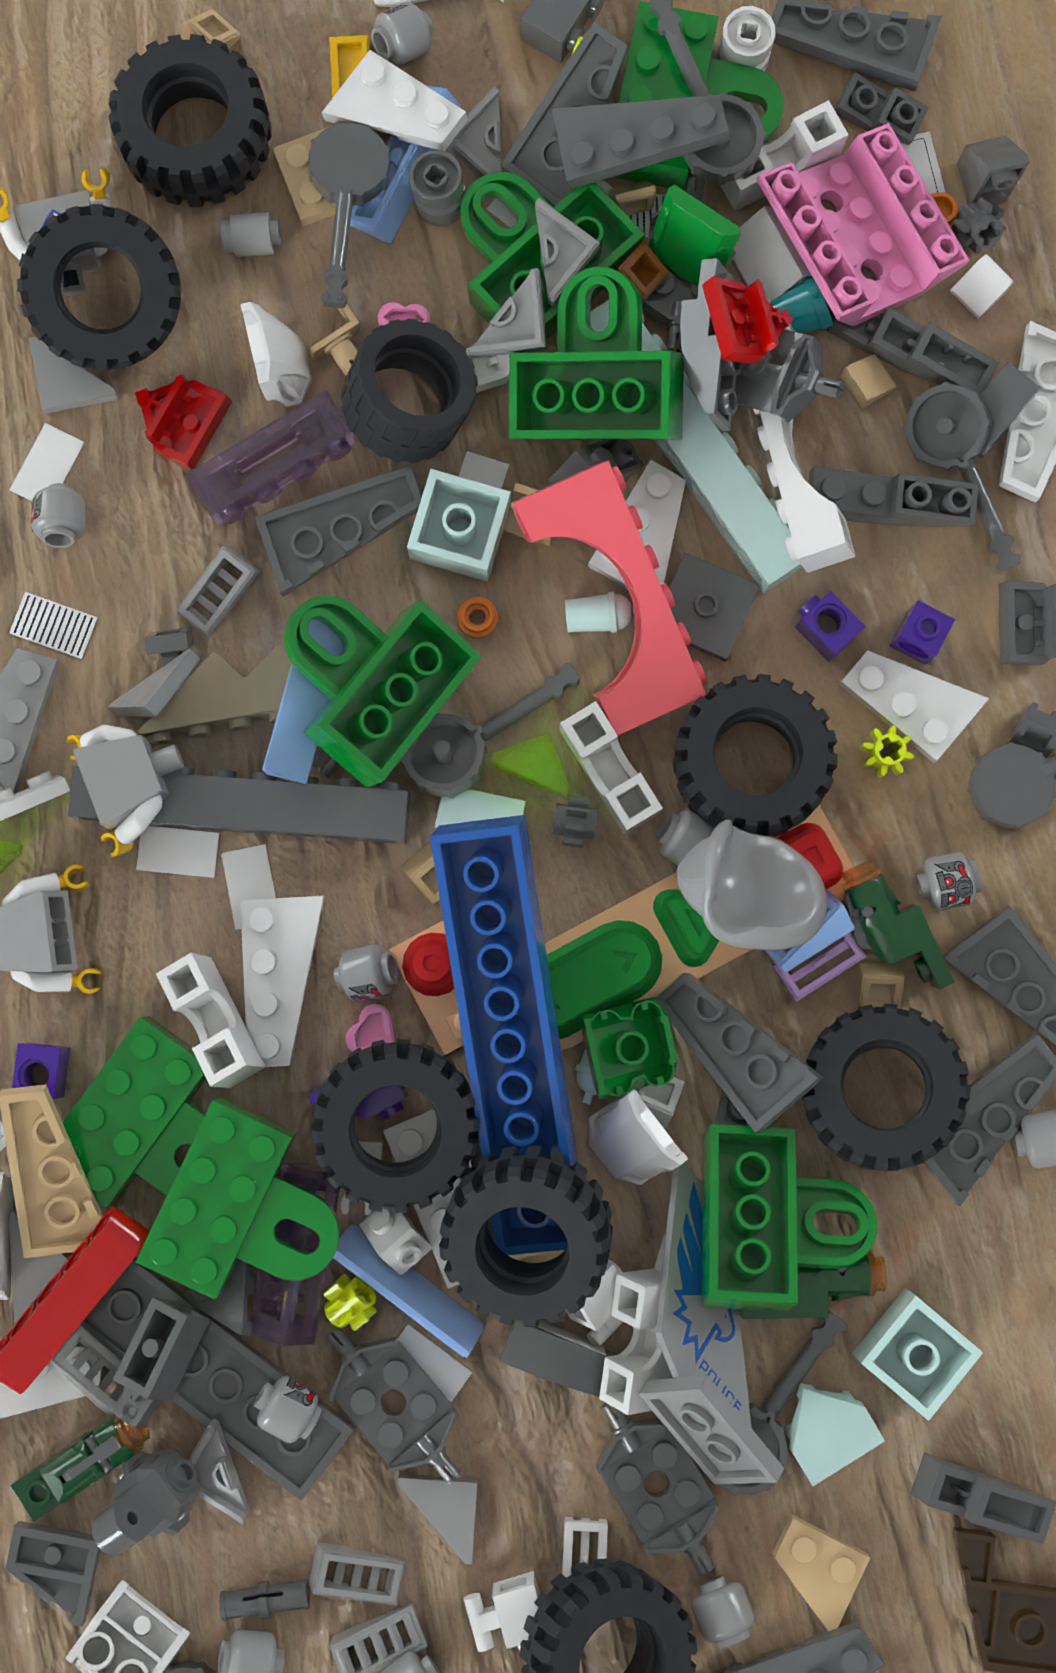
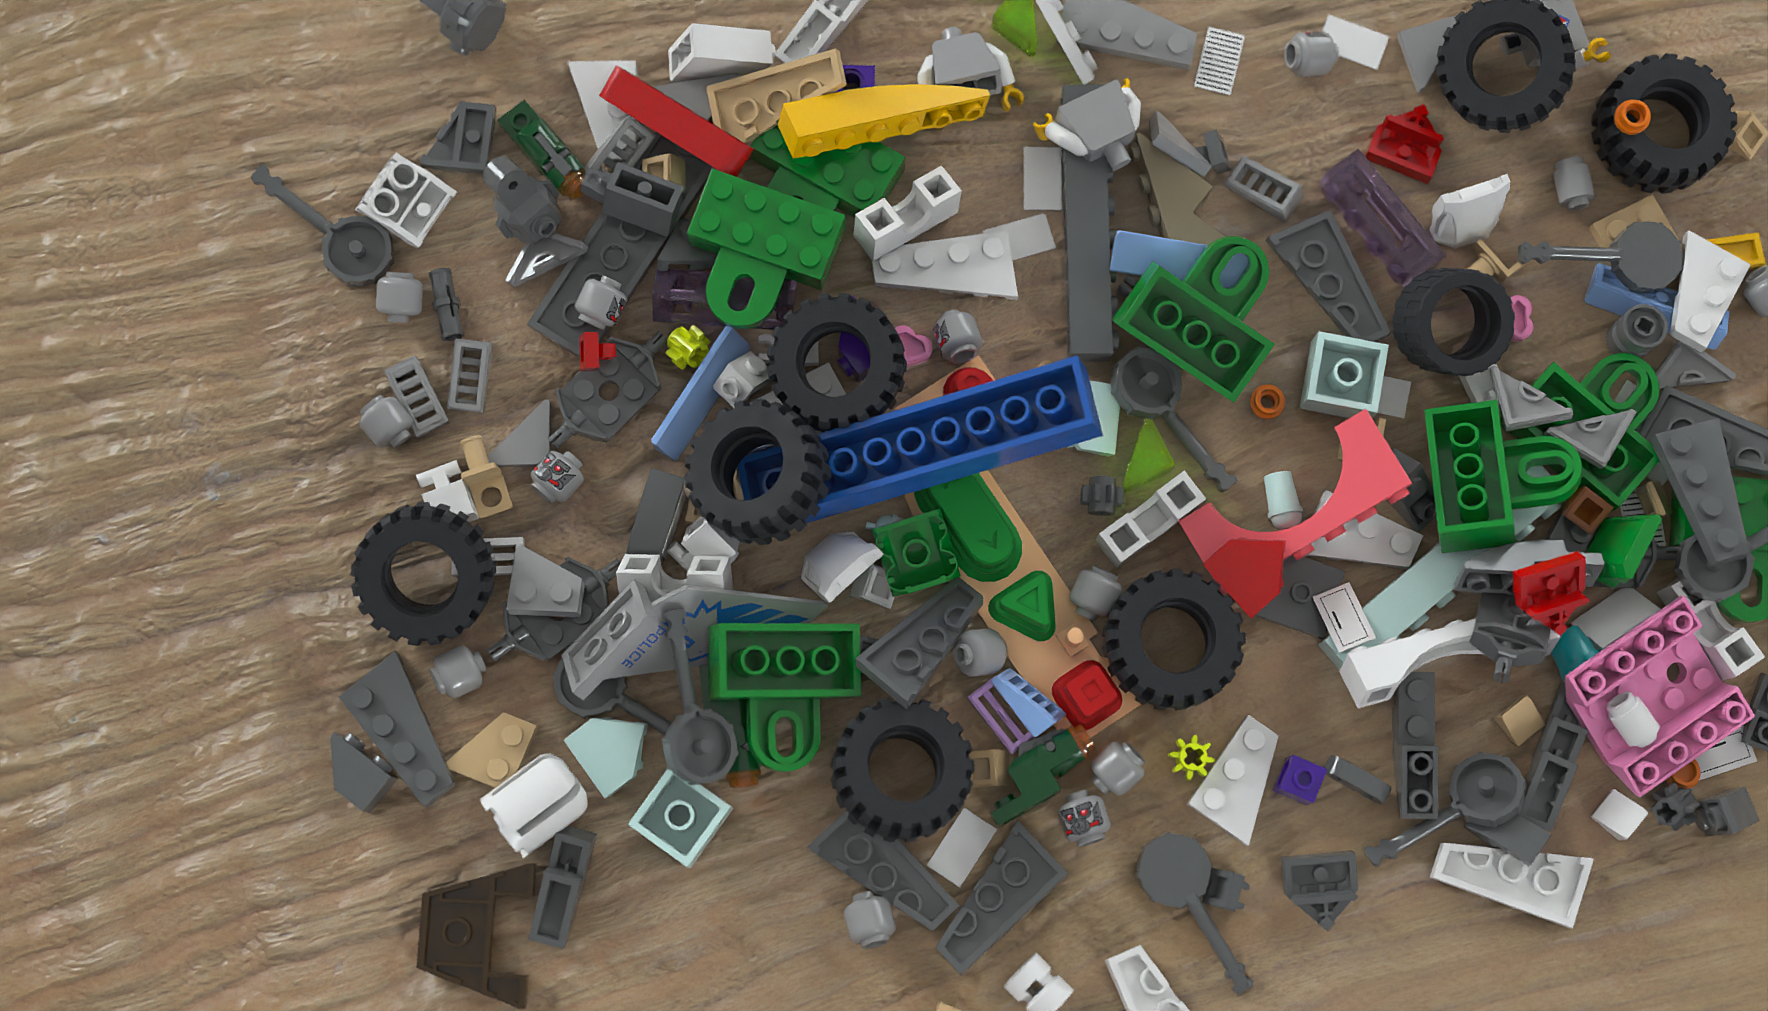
camera: 85 degrees right, 5 degrees down
white sticker [398,1324,473,1402] -> none
light grey piece [677,819,827,950] -> none
dark purple brick [795,591,866,662] -> none
none -> tan bracket [460,435,513,519]
none -> white cylinder [480,753,588,858]
none -> light grey wing [507,545,585,617]
none -> light grey head [531,451,584,504]
none -> red tile [579,332,616,371]
none -> tan slope [642,153,685,192]
none -> dark grey piece [662,608,739,785]
none -> yellow slope [778,84,990,159]
none -> white sticker [927,808,997,887]
none -> light grey head [953,628,1007,676]
none -> light grey head [1091,741,1145,795]
none -> red slope [1203,538,1286,618]
none -> white sticker [1313,582,1376,653]
none -> dark grey beam [1324,755,1392,805]
none -> white brick [1606,692,1660,747]
none -> orange plate [1614,100,1651,135]

